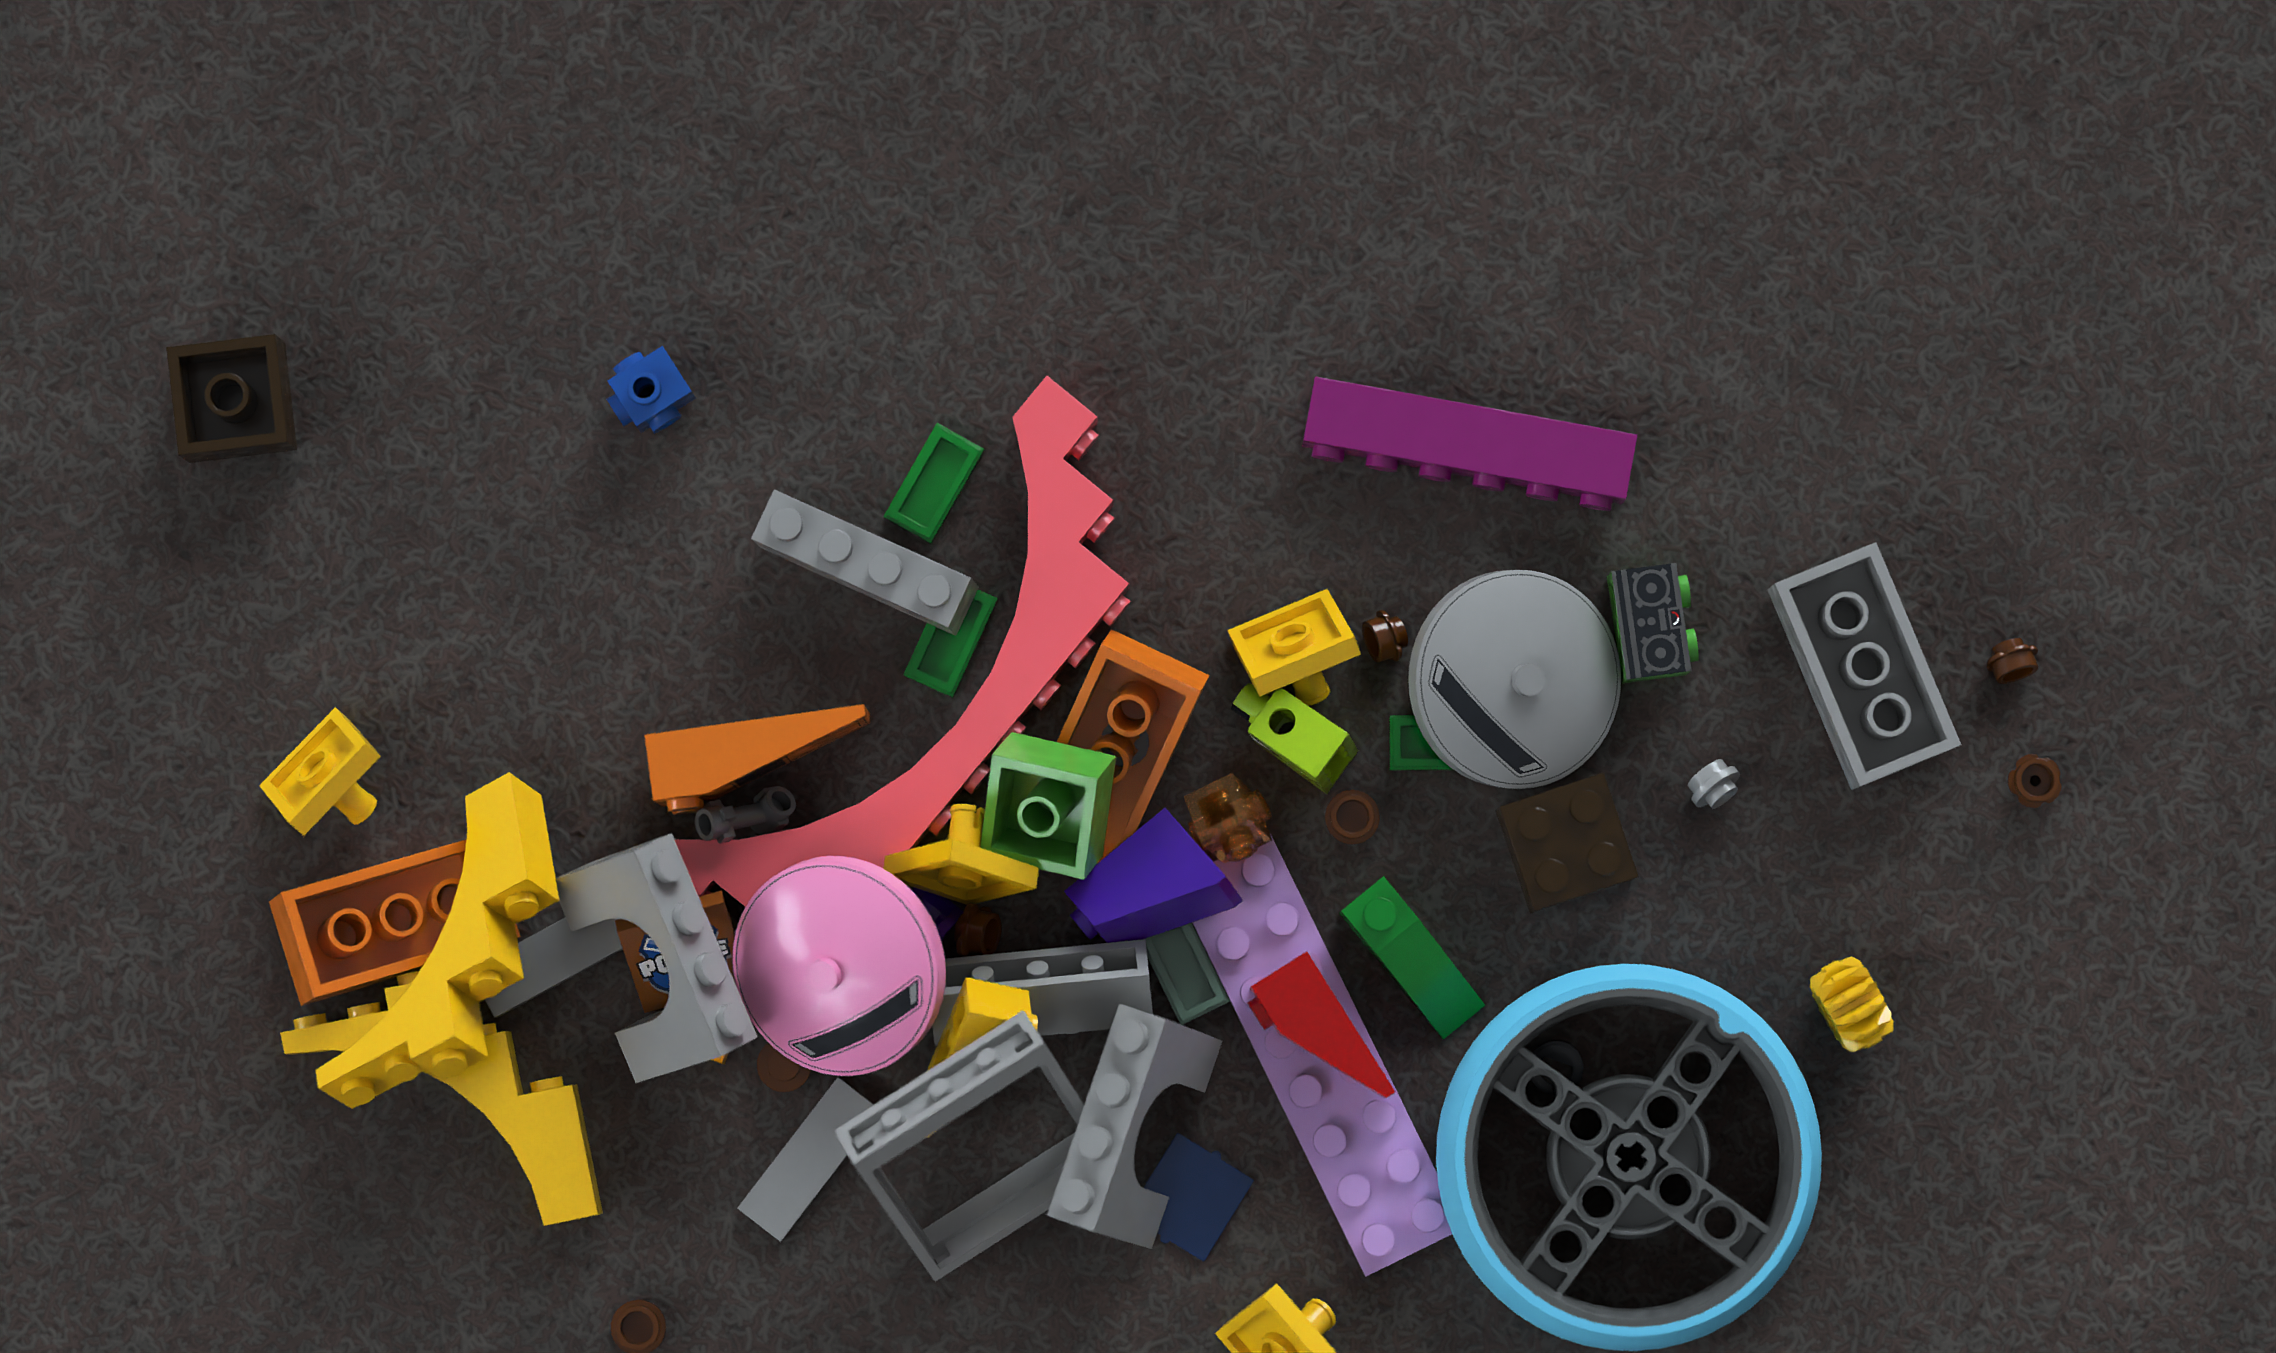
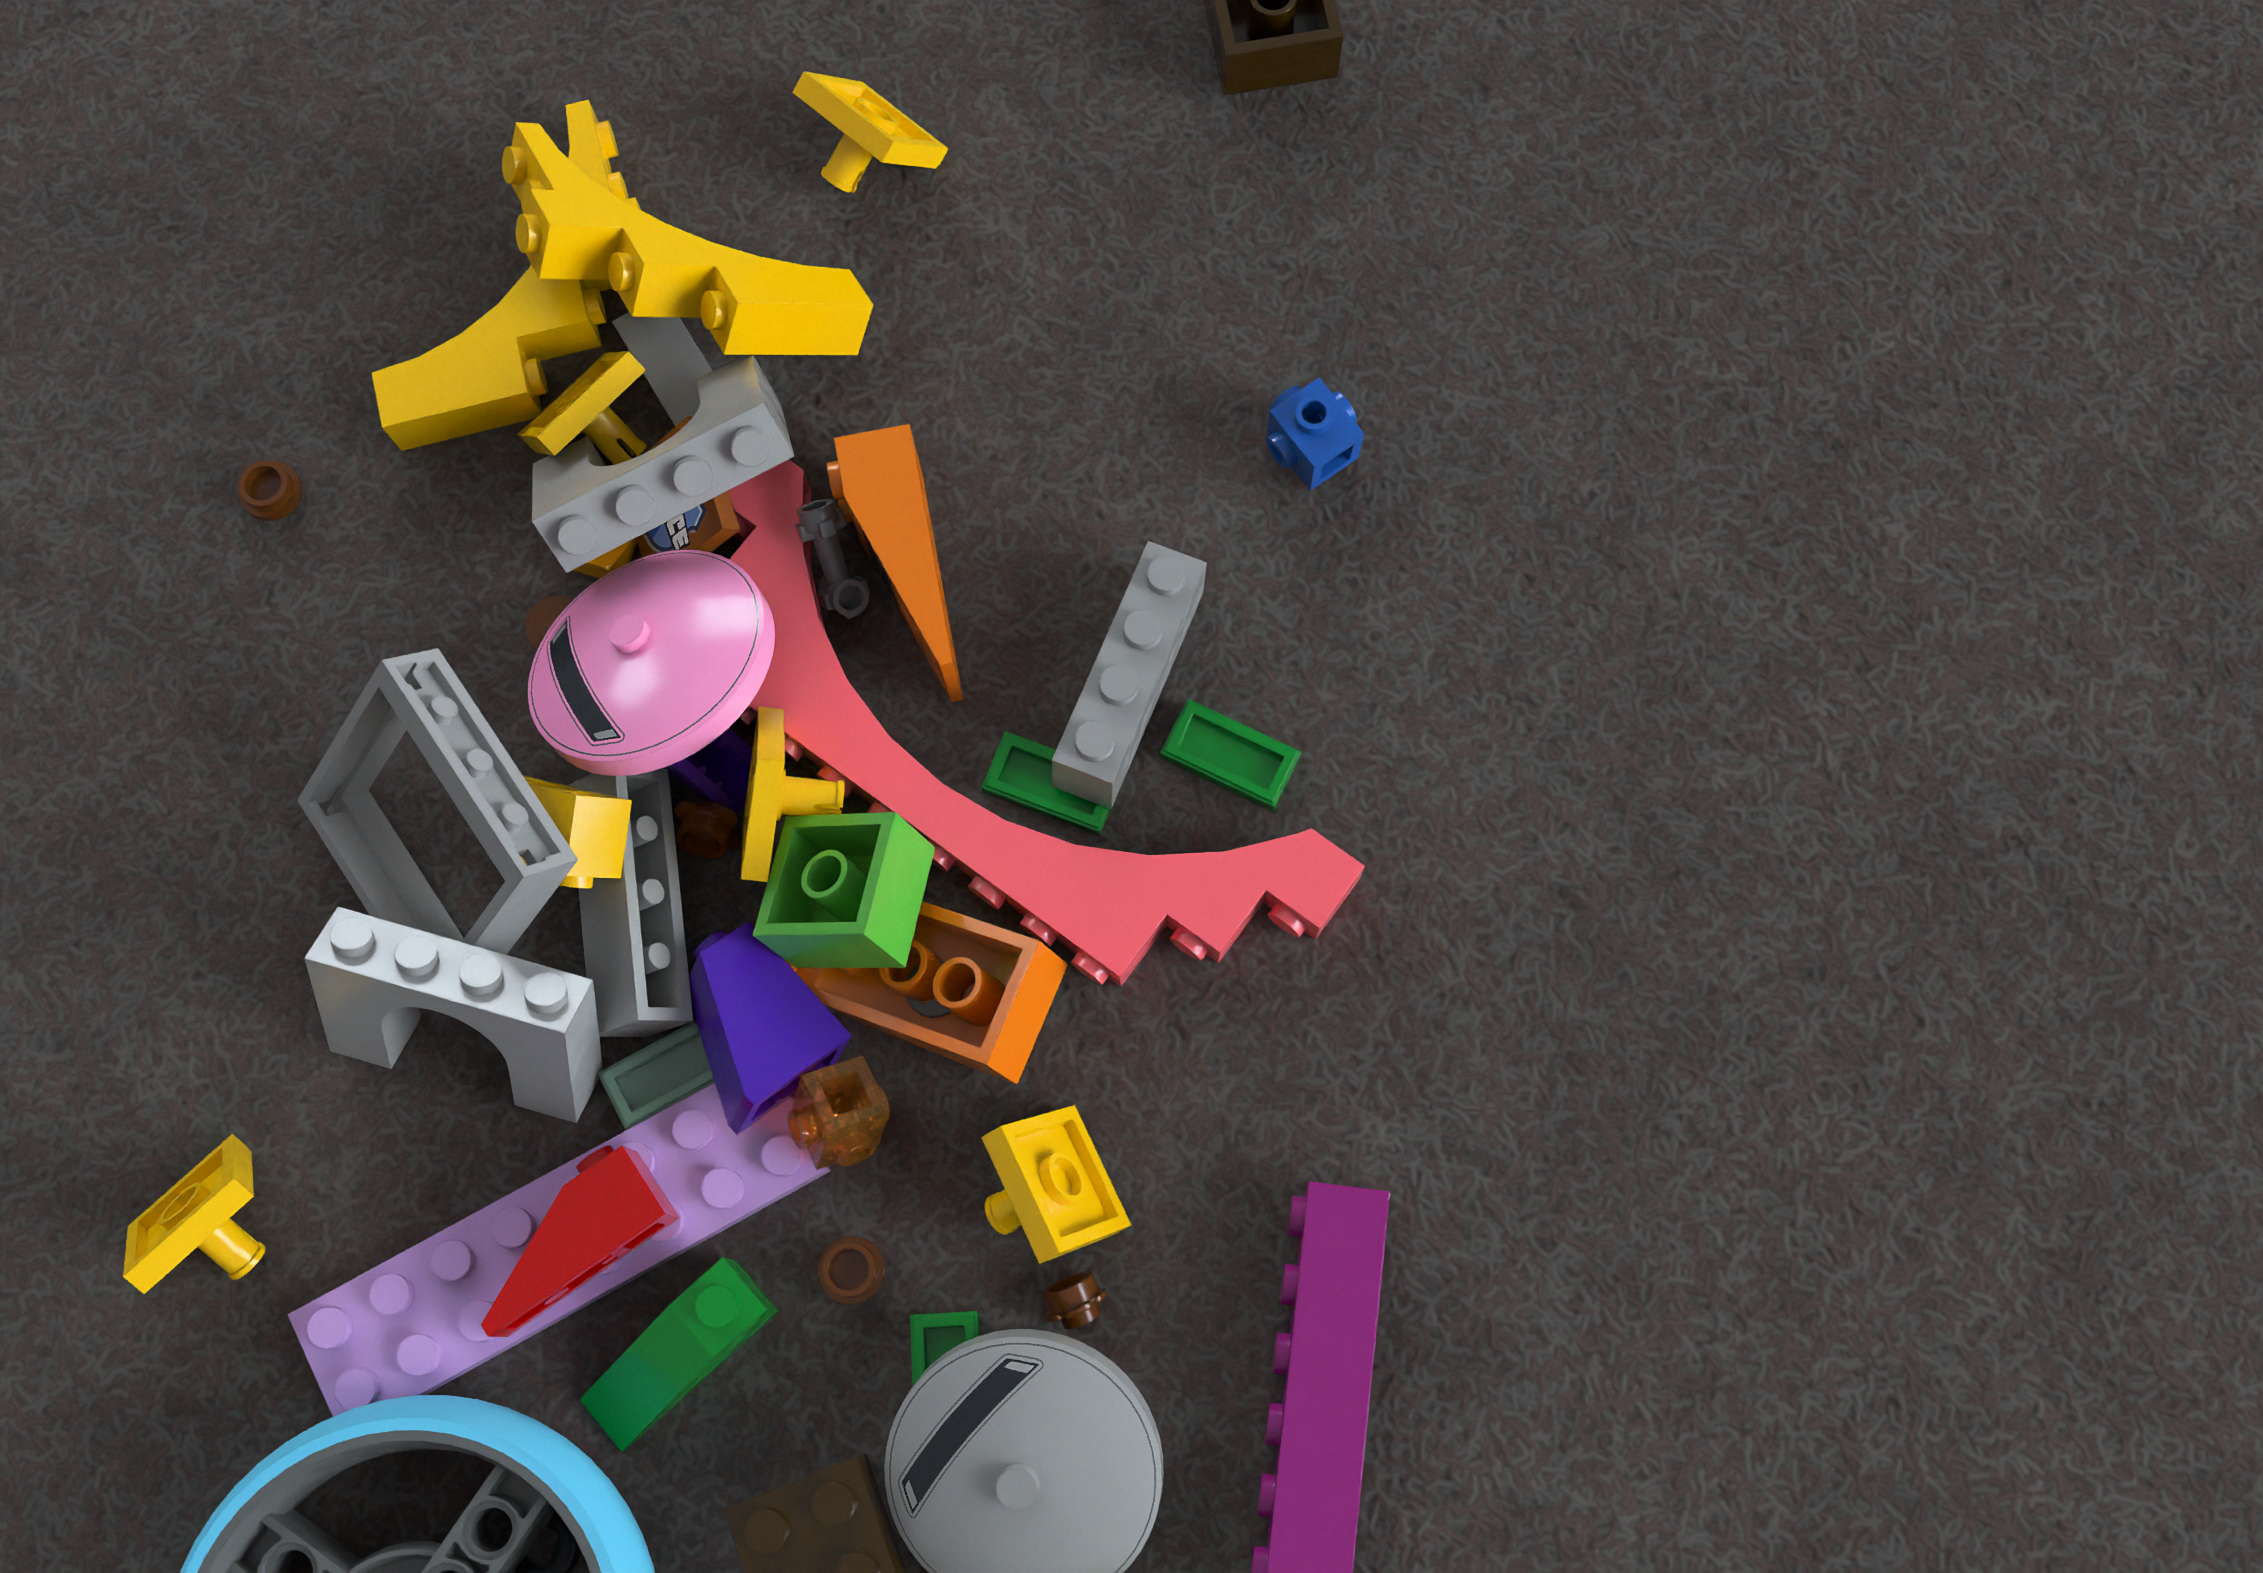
camera: 90 degrees right, 10 degrees down
orange slope [269,840,520,1006] -> none
light grey tile [737,1077,874,1242] -> none
dark blue piece [1143,1132,1254,1262] -> none
lime torso [1231,683,1358,794] -> none
none -> yellow tile [517,351,647,465]

